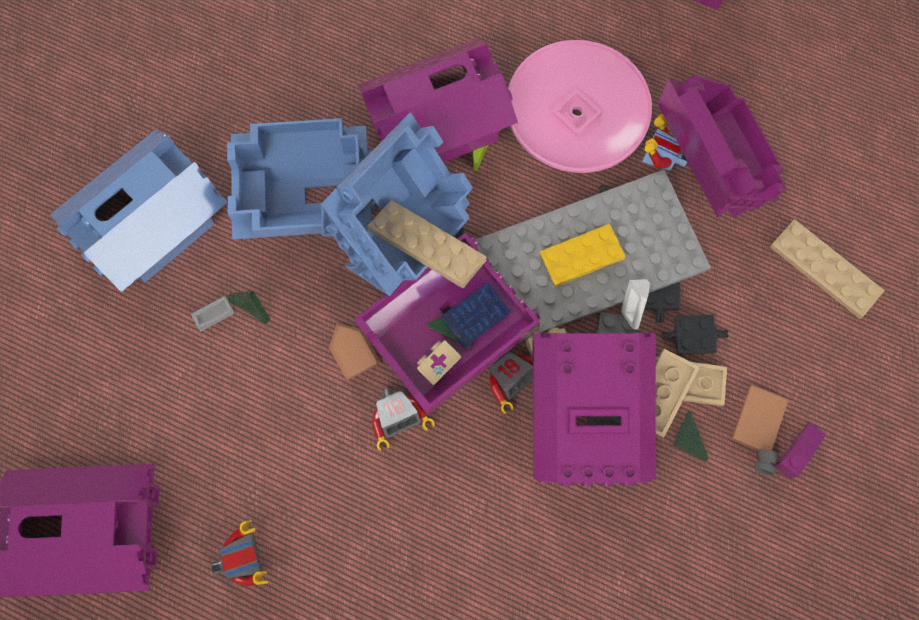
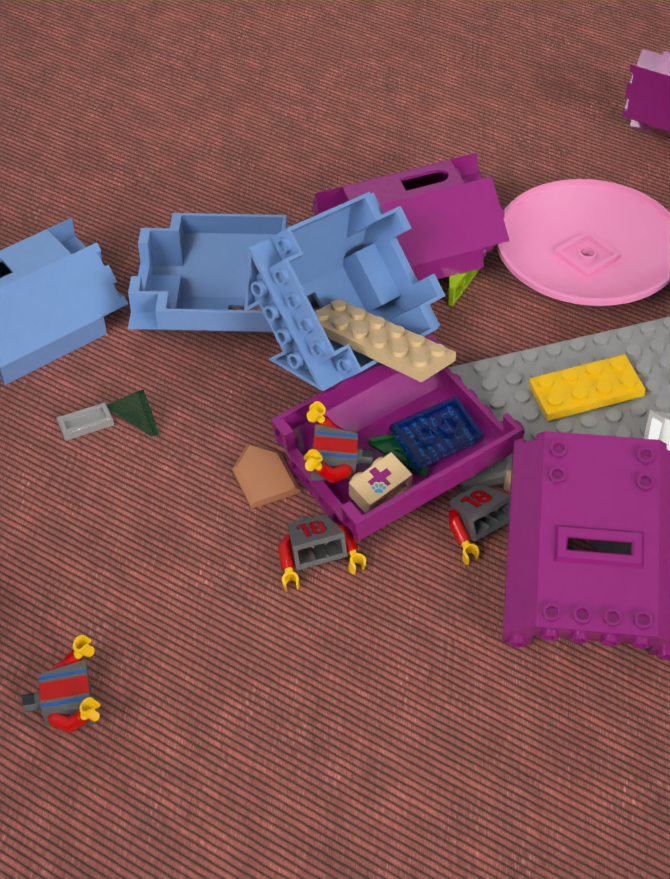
camera: 10 degrees right, 25 degrees down
none -> torso [304,401,373,483]

